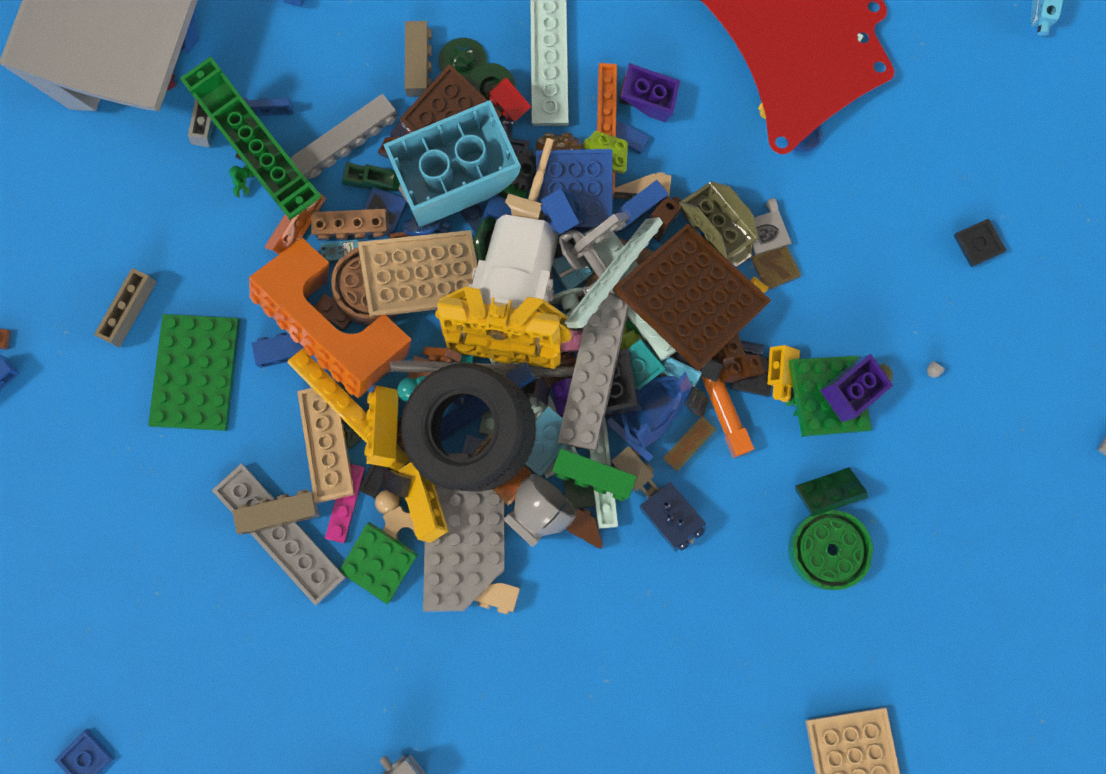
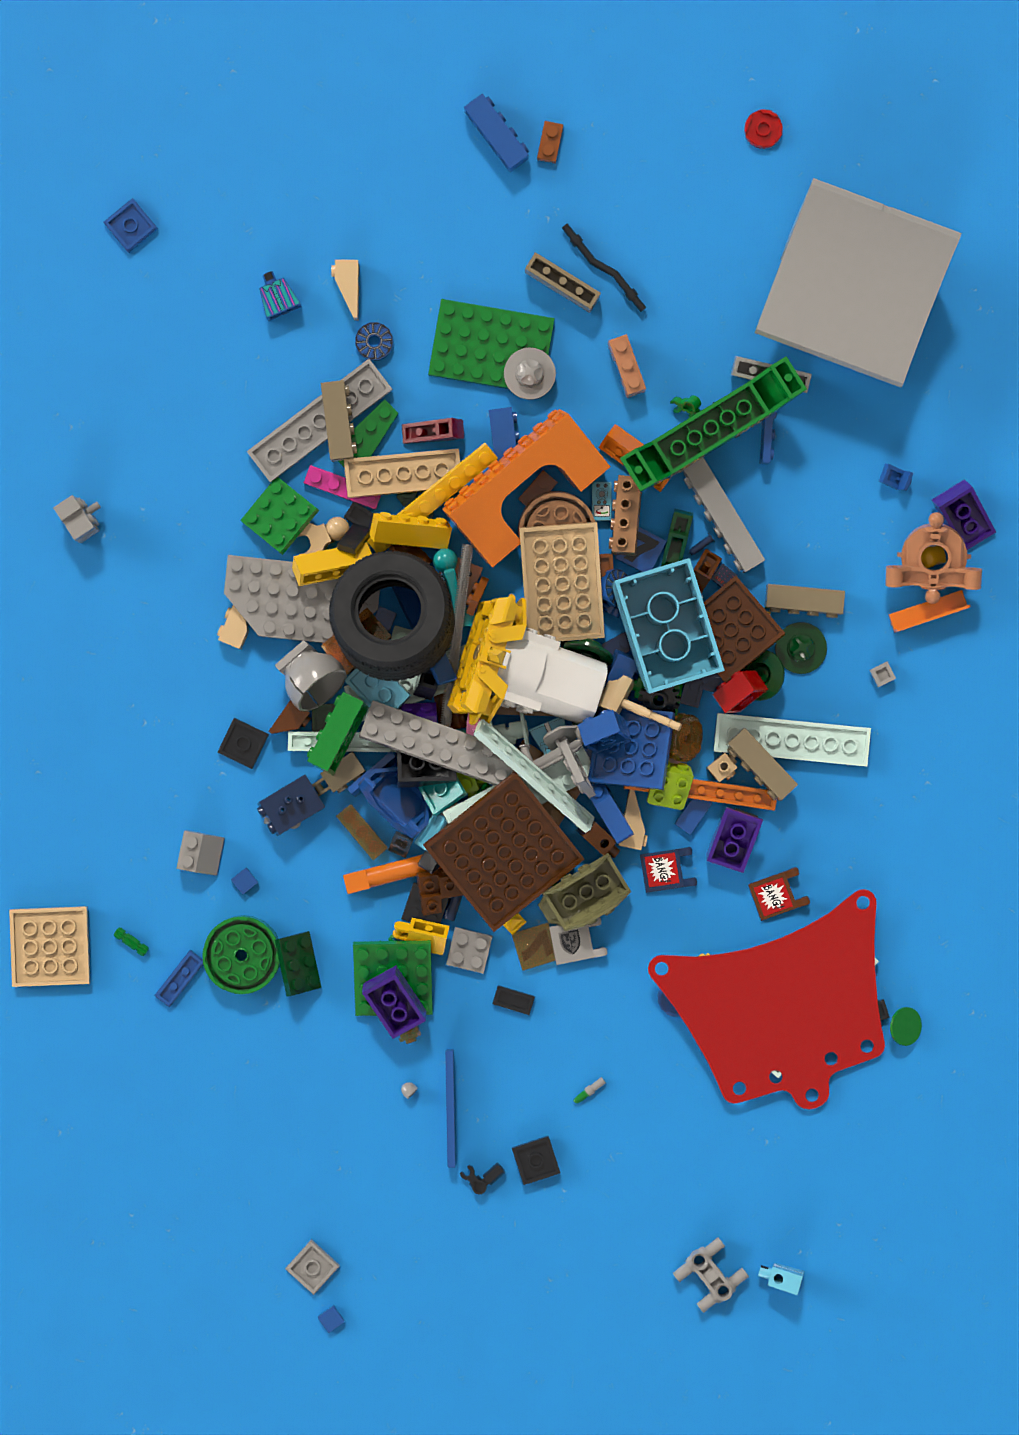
camera: 95 degrees right, 10 degrees up
none -> green axle [114,927,149,956]
none -> blue tile [154,950,203,1007]
none -> light grey slope [176,830,224,875]
none -> black tile [217,718,269,769]
none -> blue tile [231,867,258,894]
none -> torso [259,271,302,321]
none -> tan slope [331,260,359,321]
none -> green wing [338,399,398,467]
none -> tile [355,322,393,361]
none -> dark red slope [402,418,464,444]
none -> blue tile [445,1049,456,1168]
none -> light grey plate [446,927,492,974]
none -> black bar [460,1162,506,1194]
none -> black tile [492,985,535,1015]
none -> light grey hat [504,348,556,400]
none -> black bar [562,223,646,312]
none -> light grey piece [573,1077,606,1103]
none -> nougat arch [608,334,646,398]
none -> flag [640,847,697,893]
none -> light grey piece [673,1237,749,1313]
none -> dark blue piece [689,533,715,555]
none -> tan brick [706,753,737,782]
none -> dark tan brick [726,728,798,801]
none -> flag [748,867,810,921]

